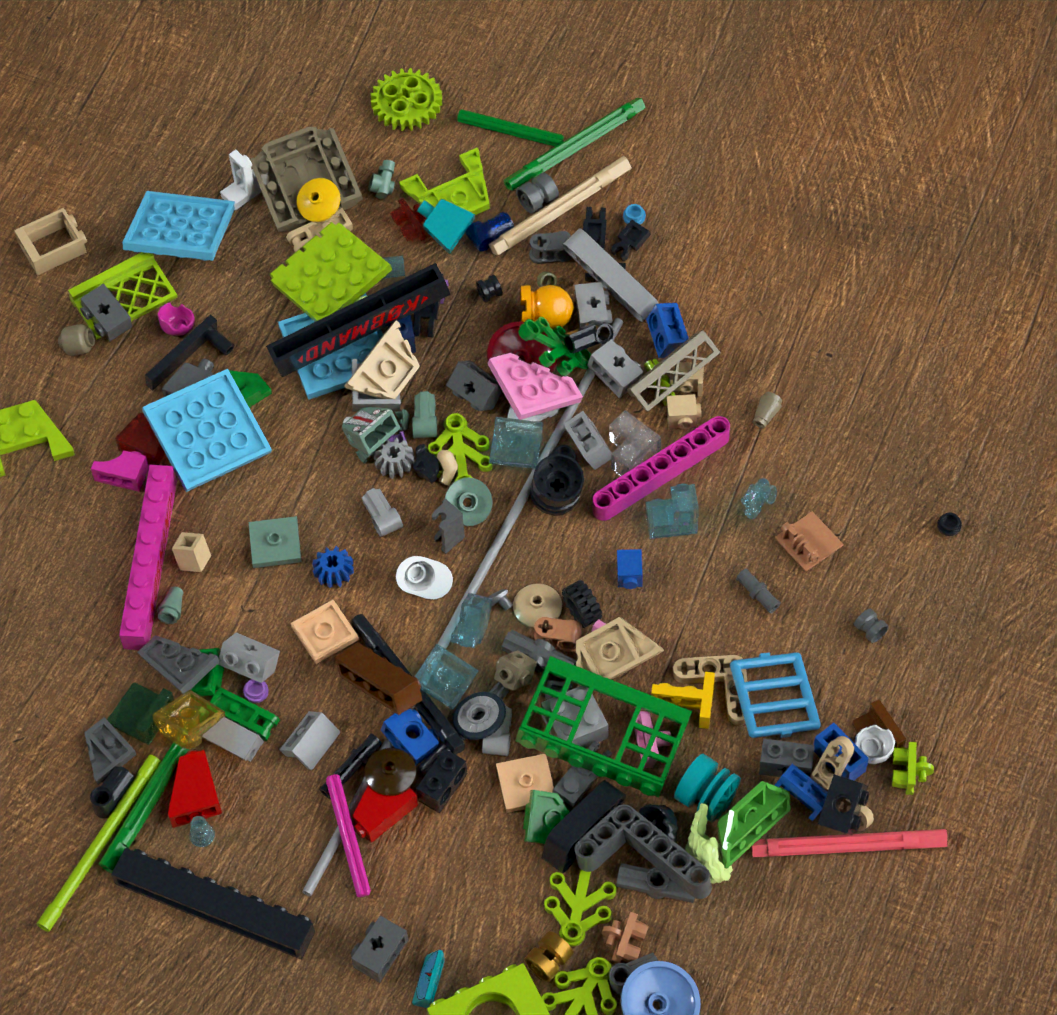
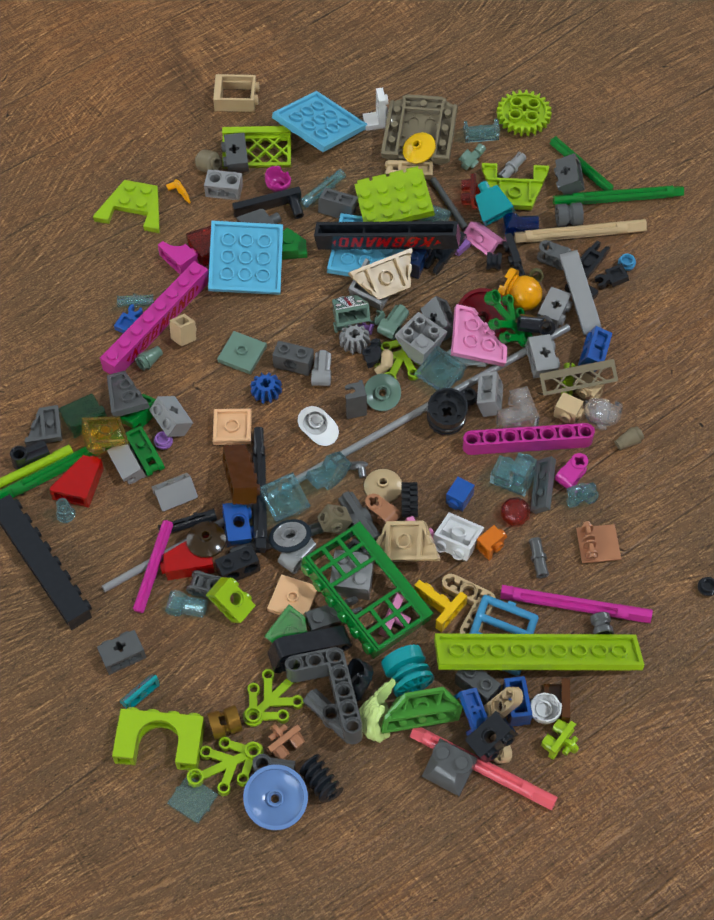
camera: 30 degrees right, 0 degrees up
none -> blue plate [114,304,143,333]
none -> clear light blue pin [117,293,154,308]
none -> clear light blue piece [165,590,208,618]
none -> light orange bar [166,179,191,204]
none -> dark grey piece [186,570,221,598]
none -> light grey brick [204,170,243,200]
none -> lime brick [206,577,256,623]
none -> dark grey brick [272,341,314,376]
none -> clear light blue pin [300,169,346,208]
none -> black piece [300,754,344,803]
none -> dark grey hinge [318,187,358,219]
none -> light grey slope [395,312,447,367]
none -> dark grey slope [422,738,478,797]
none -> dark grey bar [430,177,468,231]
none -> white plate [433,512,484,561]
none -> lime plate [434,633,644,670]
none -> clear light blue hinge [463,119,500,143]
none -> bright pink panel [464,222,505,255]
none -> orange brick [476,525,507,561]
none -> light grey pin [497,152,526,178]
none -> dark pink piece [500,585,653,623]
none -> clear red hair [501,497,531,526]
none -> black hinge [502,233,525,276]
none -> dark grey plate [530,456,556,514]
none -> dark grey brick [554,153,585,195]
none -> dark pink piece [554,453,588,491]
none -> clear cylinder [584,398,623,430]

